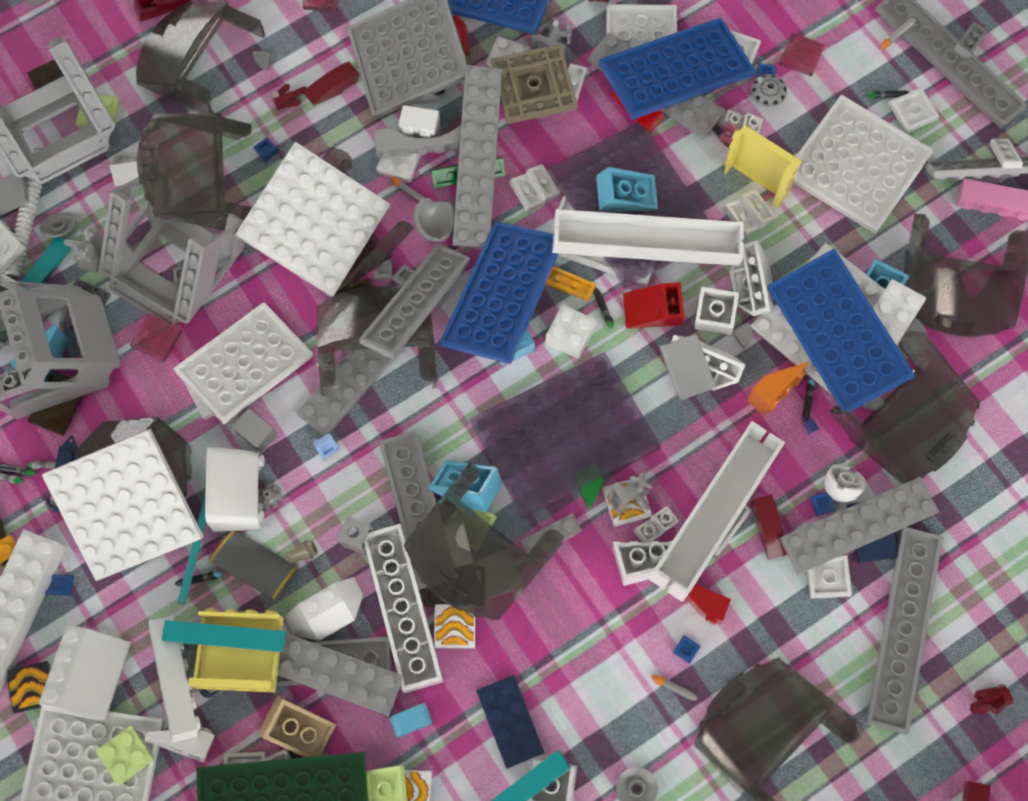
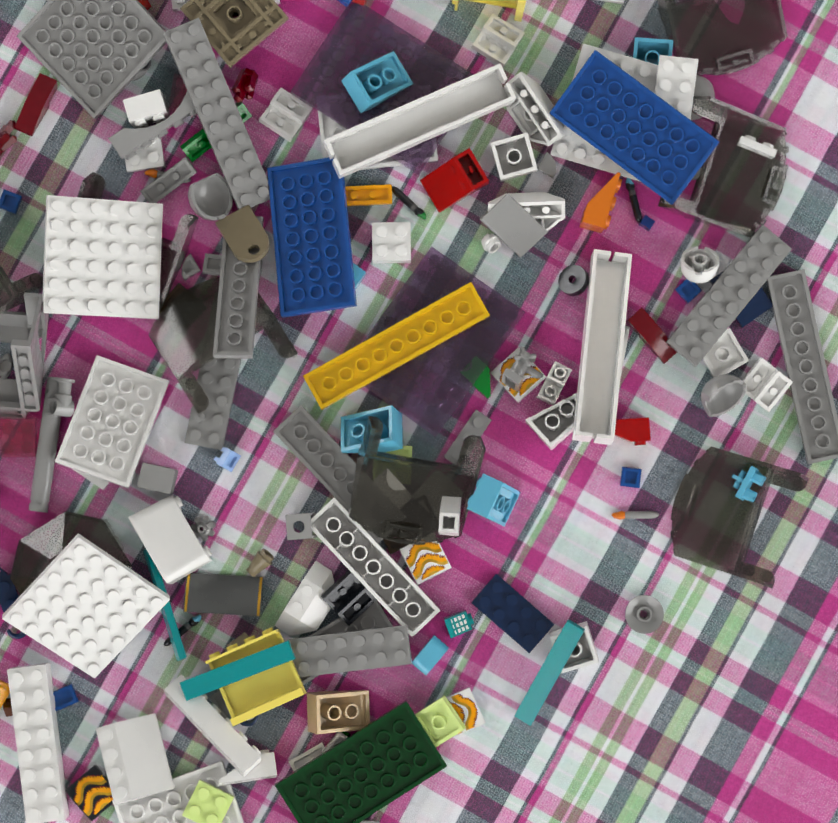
camera: 30 degrees left, 15 degrees up
none -> light grey piece [29,377,75,513]
none -> light grey tile [140,157,197,203]
none -> dark tan tile [215,205,270,263]
none -> dark red rock [231,68,258,103]
none -> yellow plate [303,282,490,410]
none -> black slope [321,570,377,626]
none -> white slope [438,496,461,536]
none -> teal slope [444,610,474,638]
none -> medium azure slope [467,473,521,527]
none -> white plate [481,233,501,253]
none -> piece [558,265,589,296]
none -> light grey cylinder [701,374,747,417]
none -> medium azure hips [731,466,766,502]
none -> white plate [737,135,777,159]
none -> white slope [742,357,793,412]

